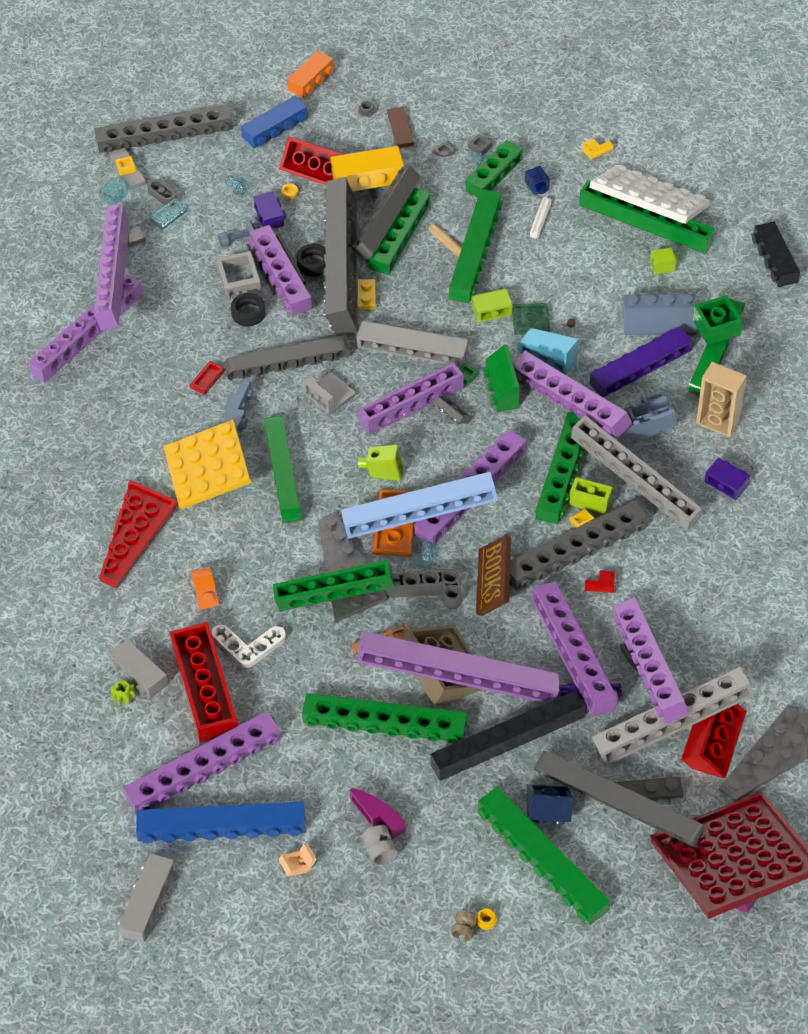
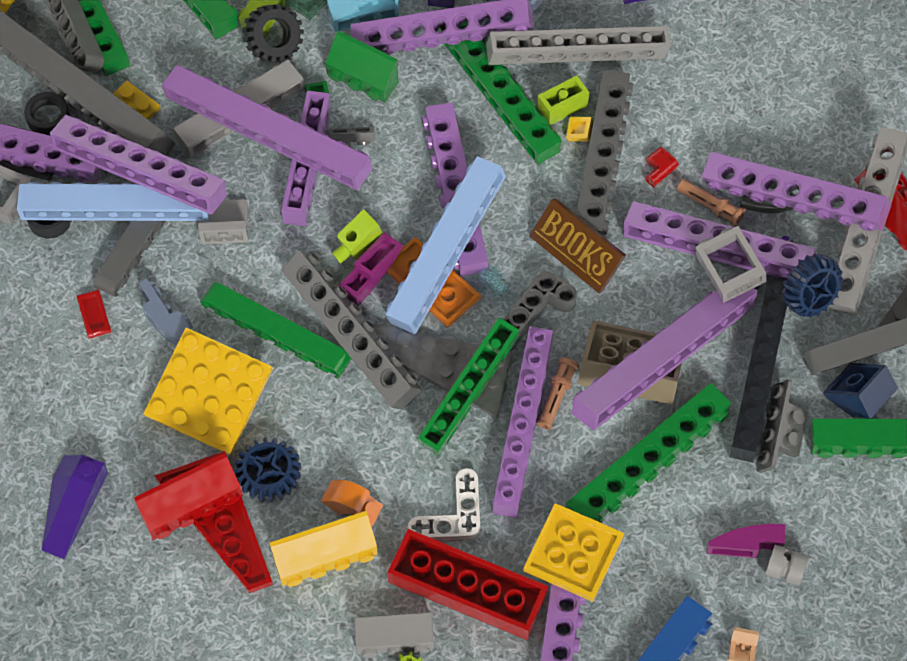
camera: 50 degrees left, 10 degrees up
none -> light blue brick [17,182,209,221]
none -> dark purple wedge [42,455,108,560]
none -> medium lavender brick [50,115,227,215]
none -> red slope [134,453,243,541]
none -> medium lavender brick [161,65,372,191]
none -> dark blue gear [234,437,302,503]
none -> black tyre [242,4,304,62]
none -> yellow slope [270,511,378,587]
none -> dark grey brick [281,250,422,409]
none -> magenta slope [339,232,403,306]
none -> medium lavender brick [493,326,553,518]
none -> yellow plate [523,503,624,602]
none -> nougat pin [677,179,746,227]
none -> light grey window [695,226,766,303]
none -> dark grey bracket [757,379,808,473]
none -> dark blue gear [781,253,844,318]

